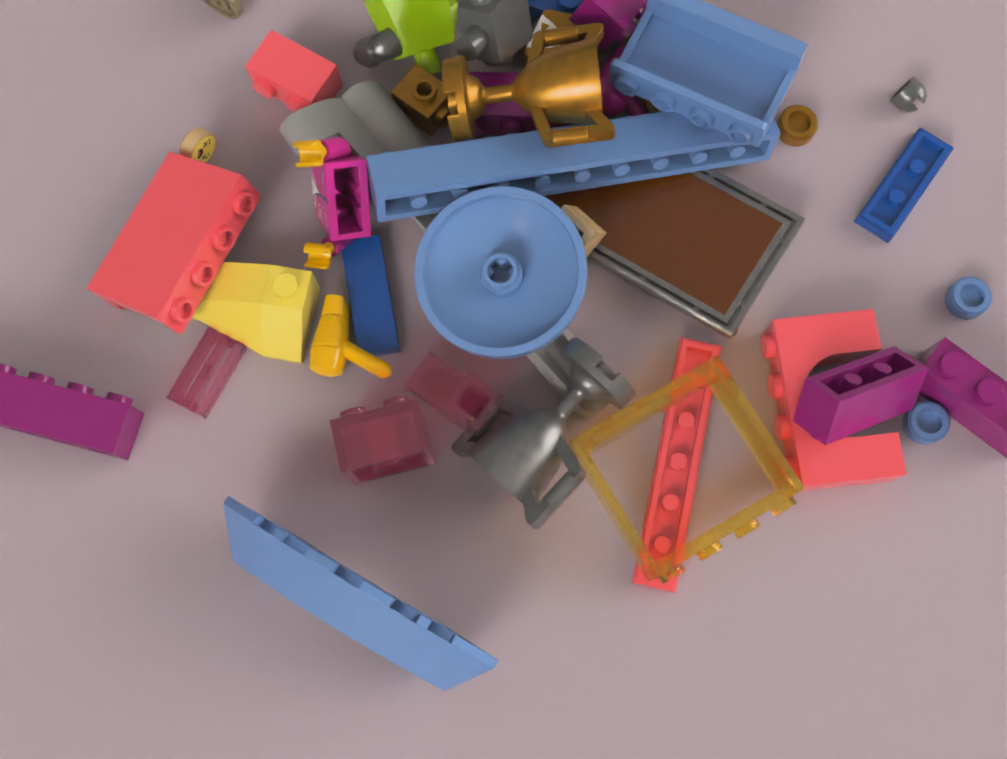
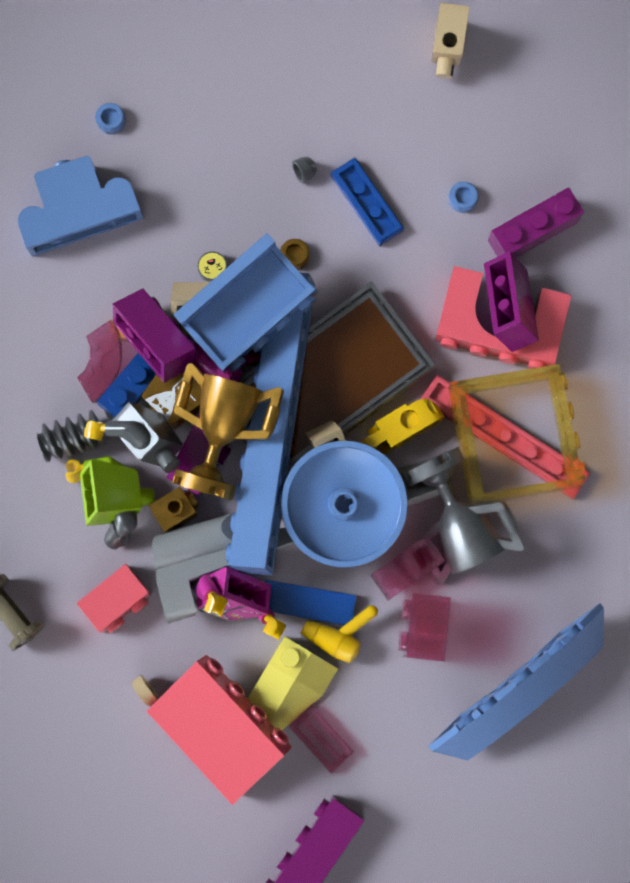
camera: 70 degrees left, 5 degrees up
medium blue tile [902,401,950,445] -> none
none -> yellow piece [359,399,446,455]

